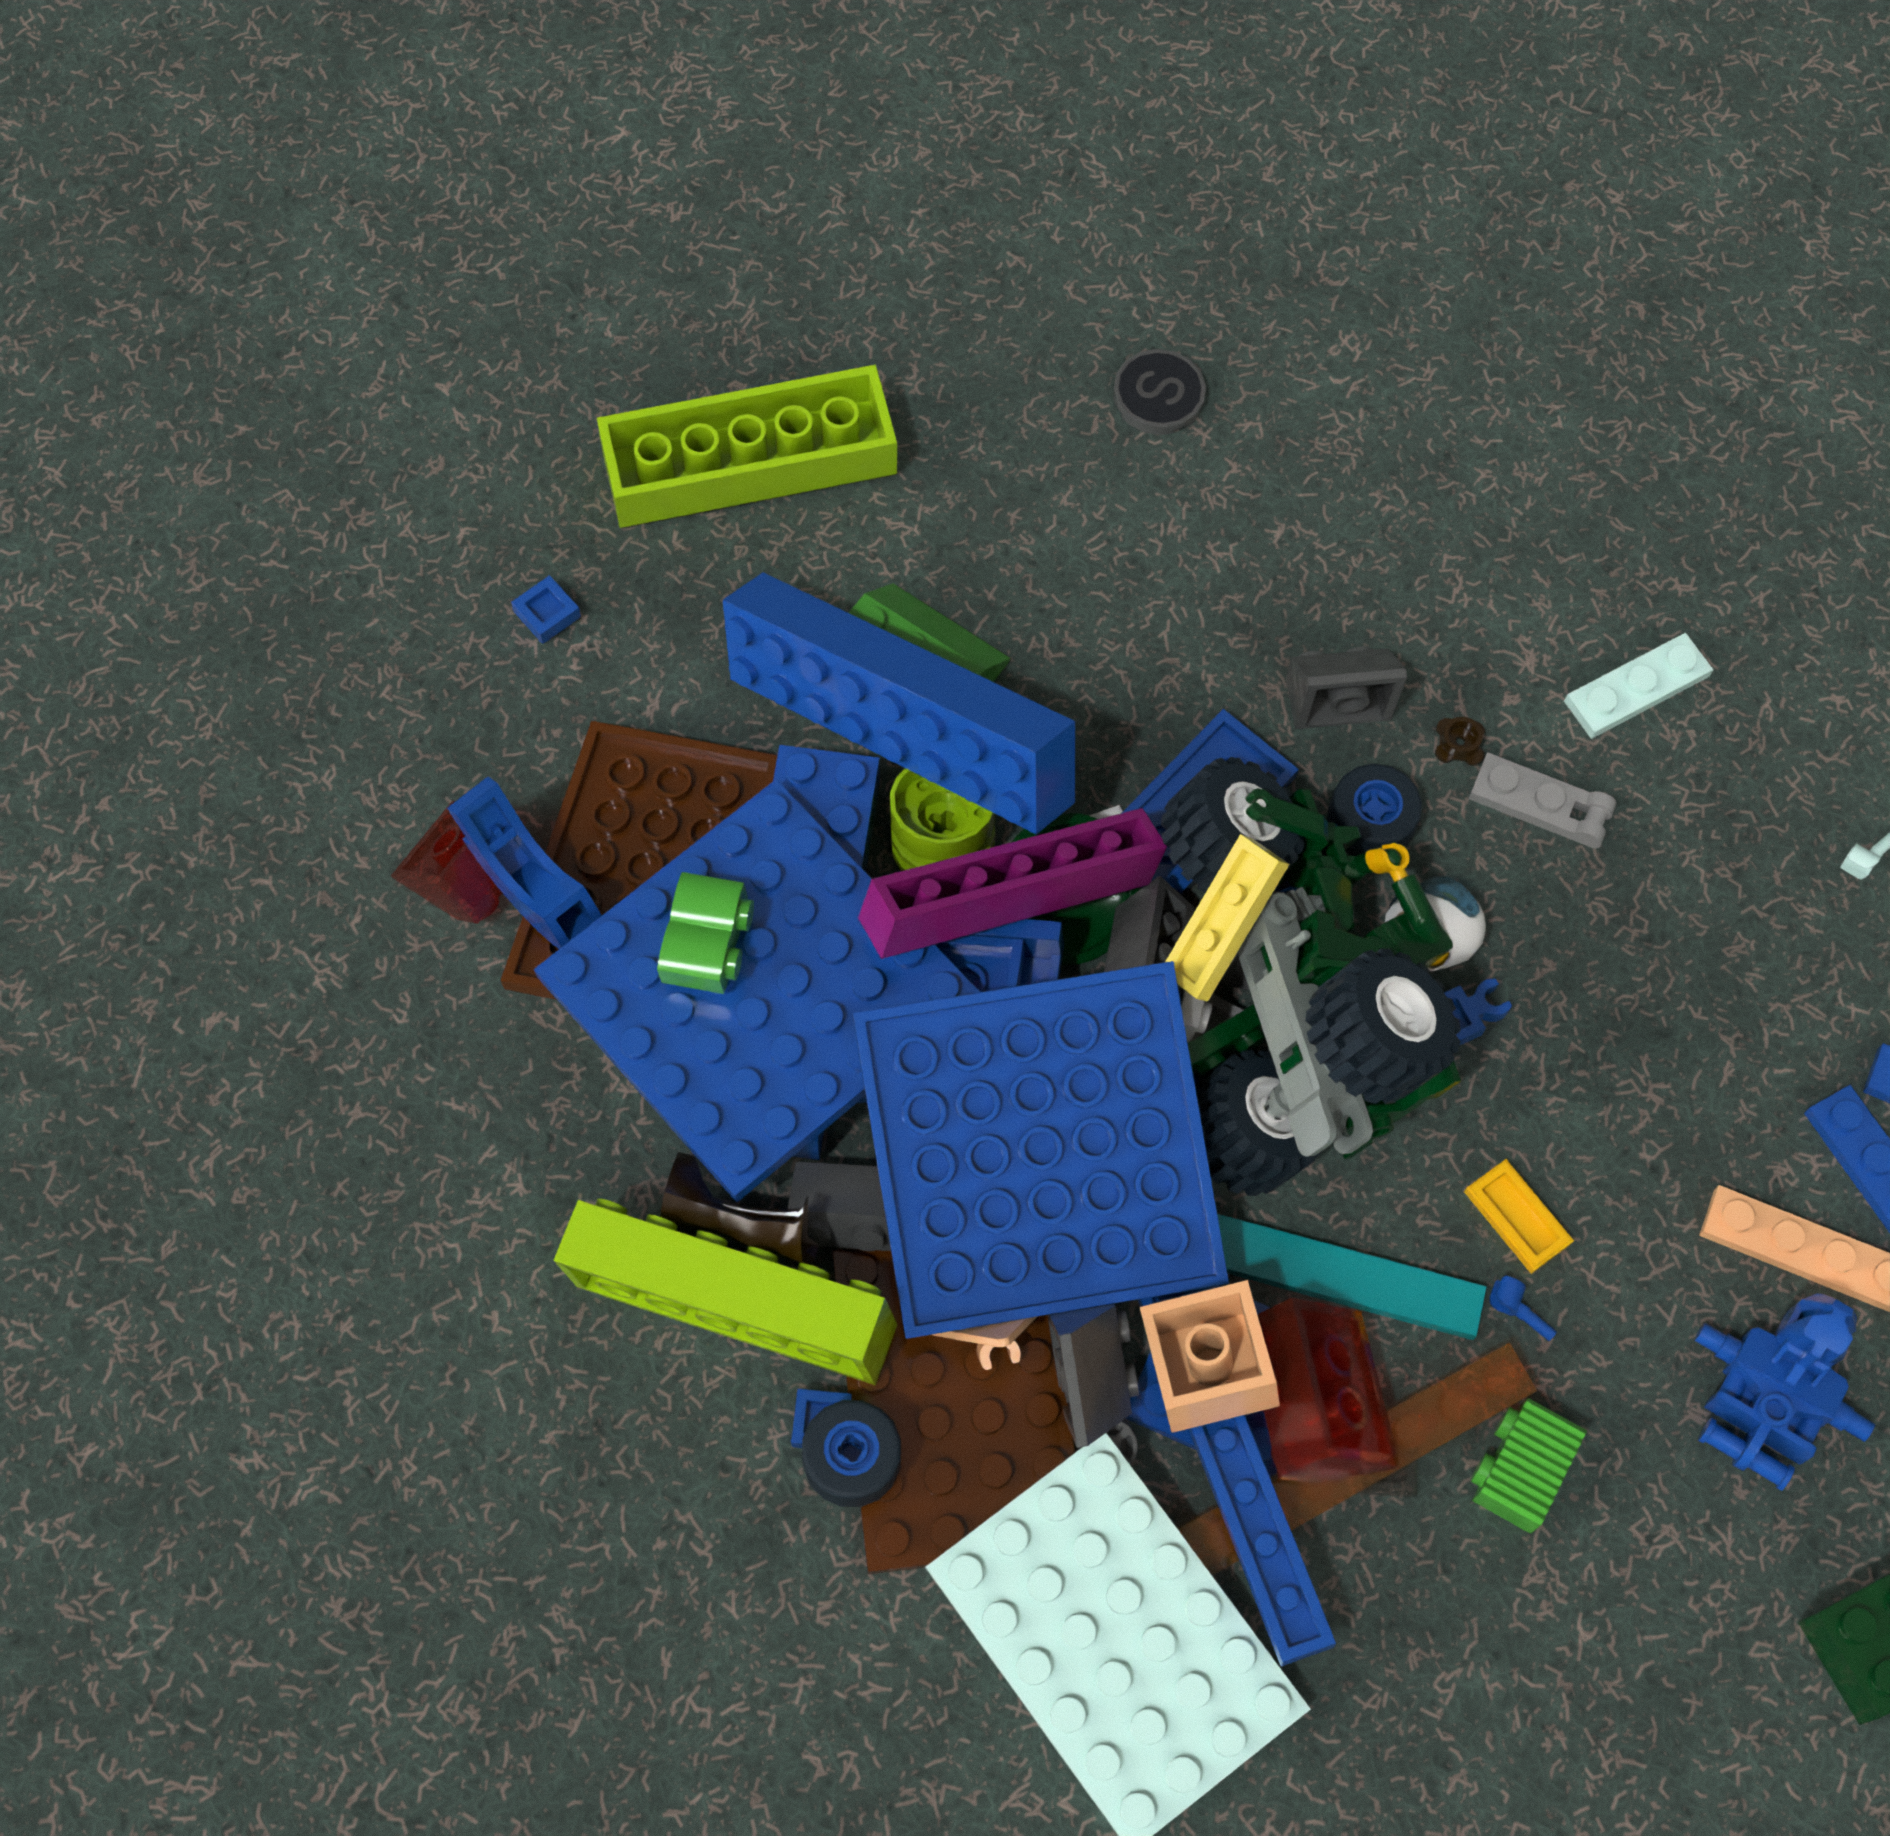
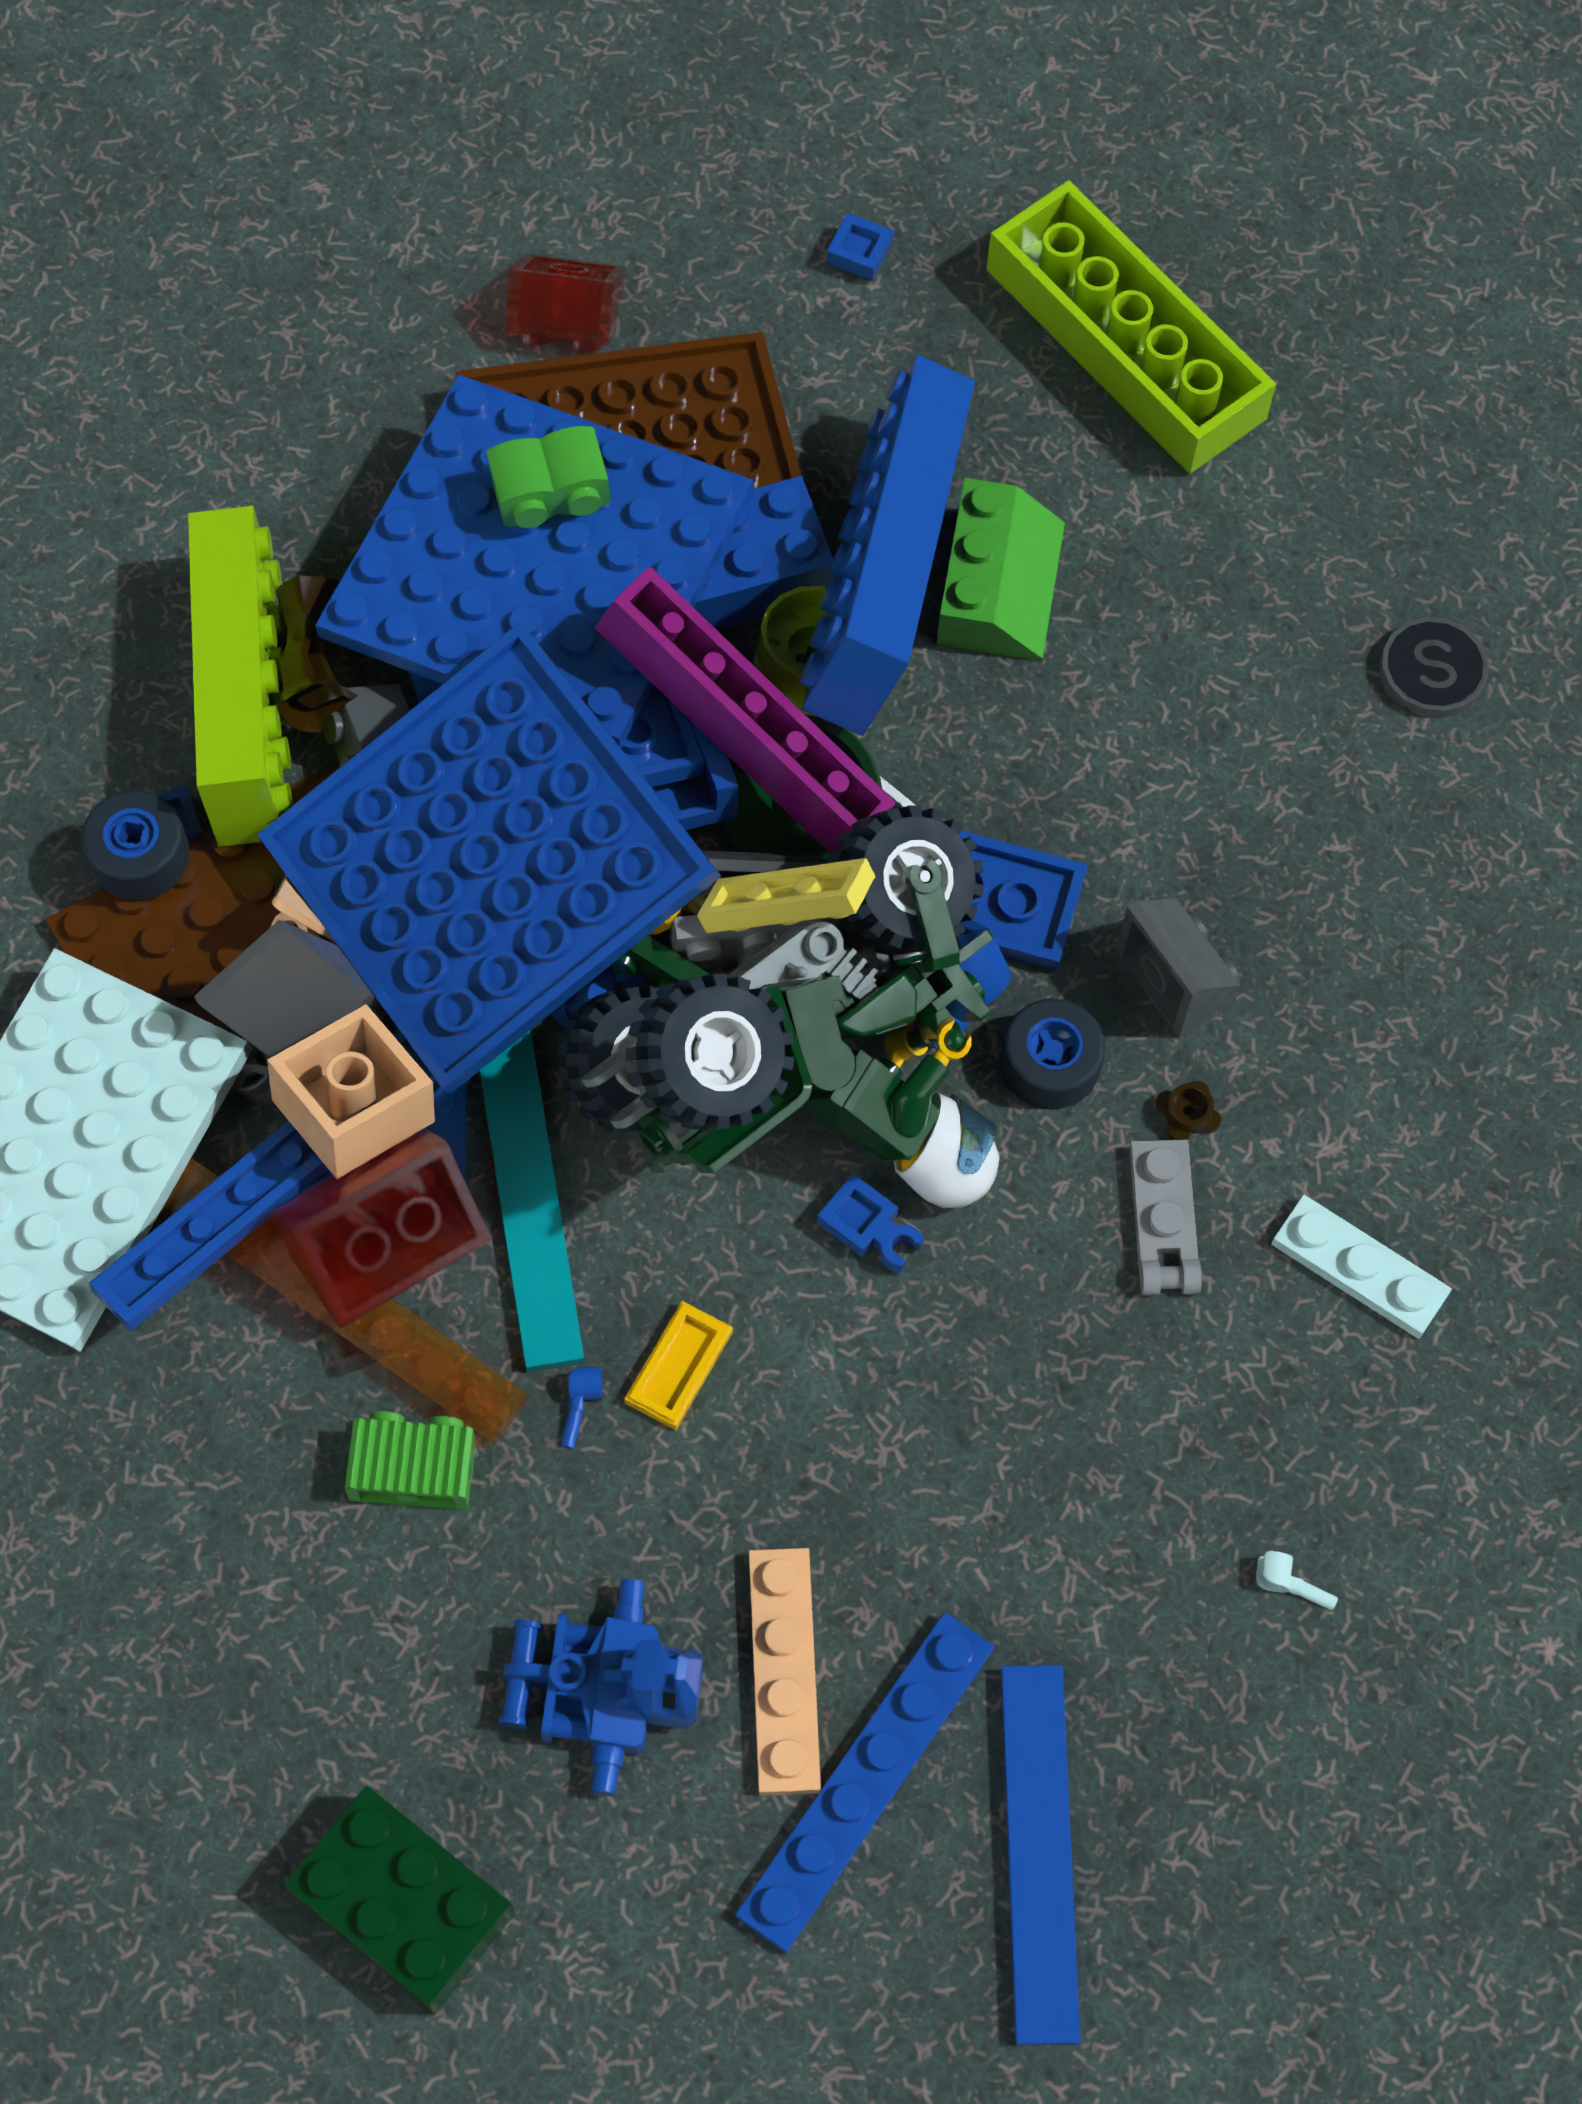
camera: 65 degrees right, 0 degrees up
blue arch [447,777,602,949] -> none

